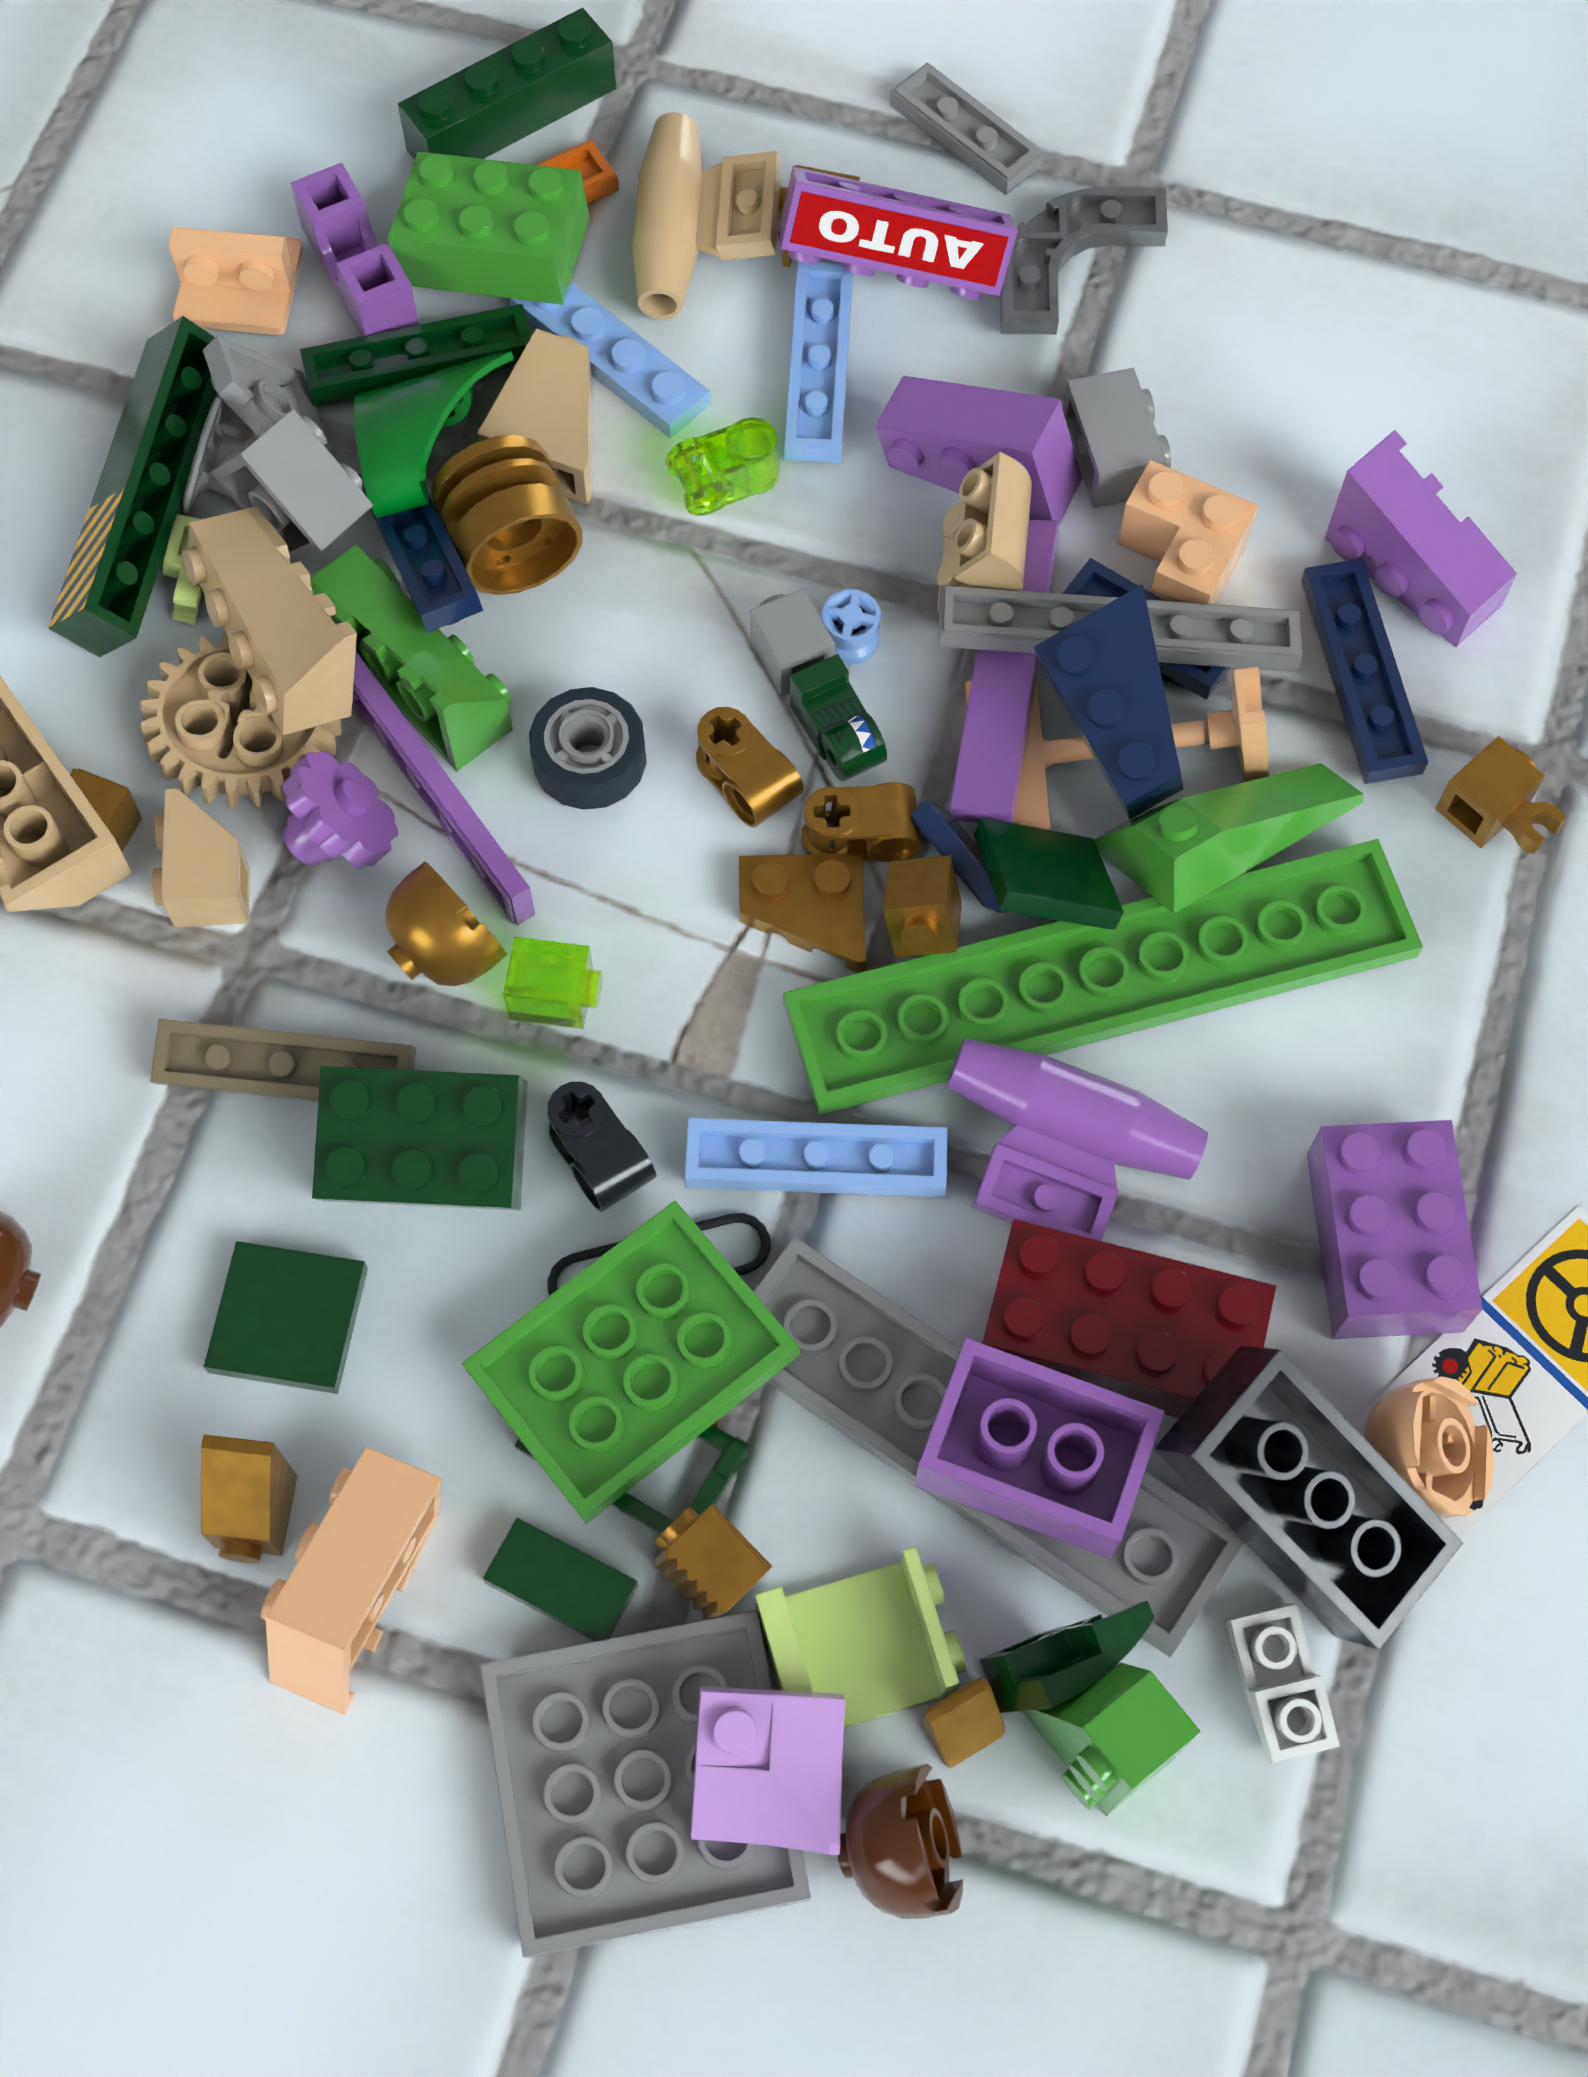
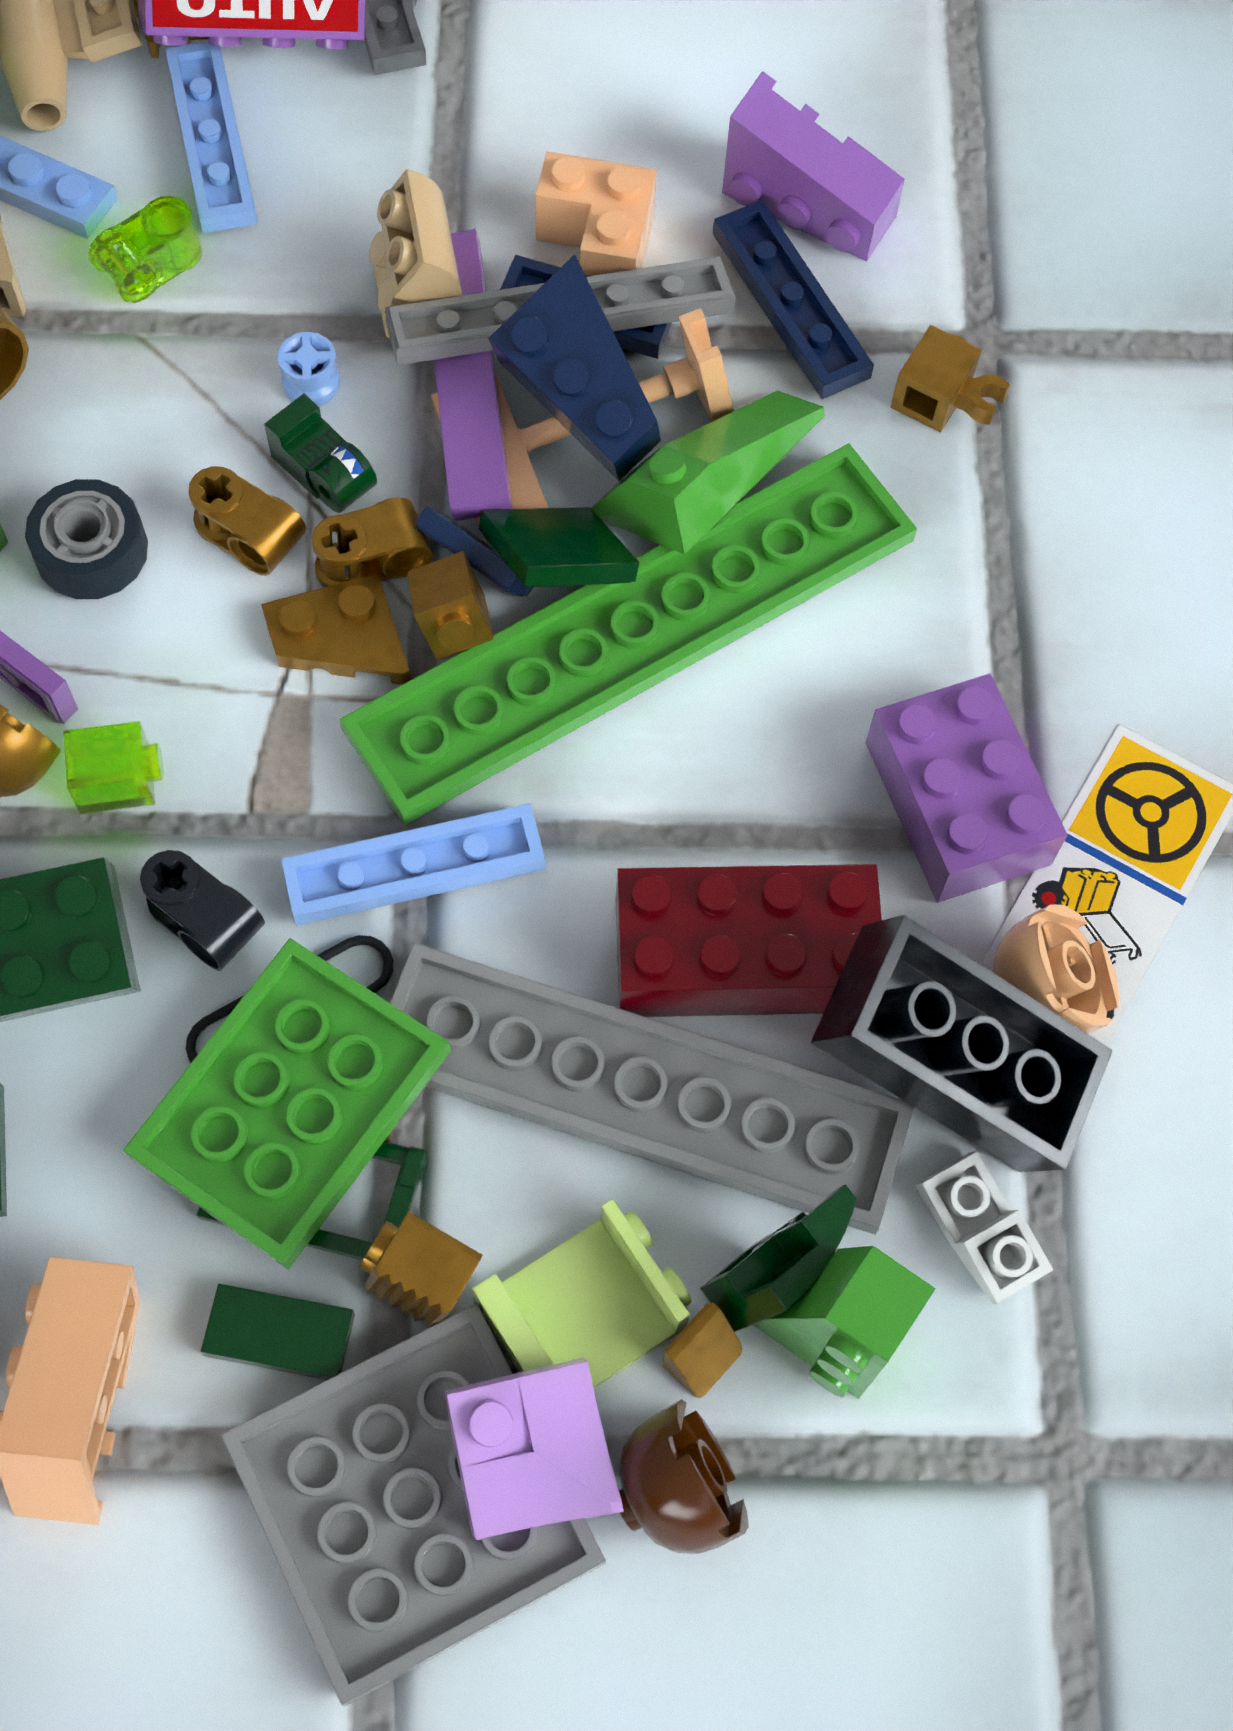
camera: 20 degrees left, 0 degrees up
light grey brick [750,588,835,697] -> none
medium lavender wedge [875,376,1083,526] -> none
medium lavender brick [914,1338,1165,1560] -> none
medium lavender plate [946,1038,1208,1241] -> none
light grey brick [1063,367,1171,508] -> none

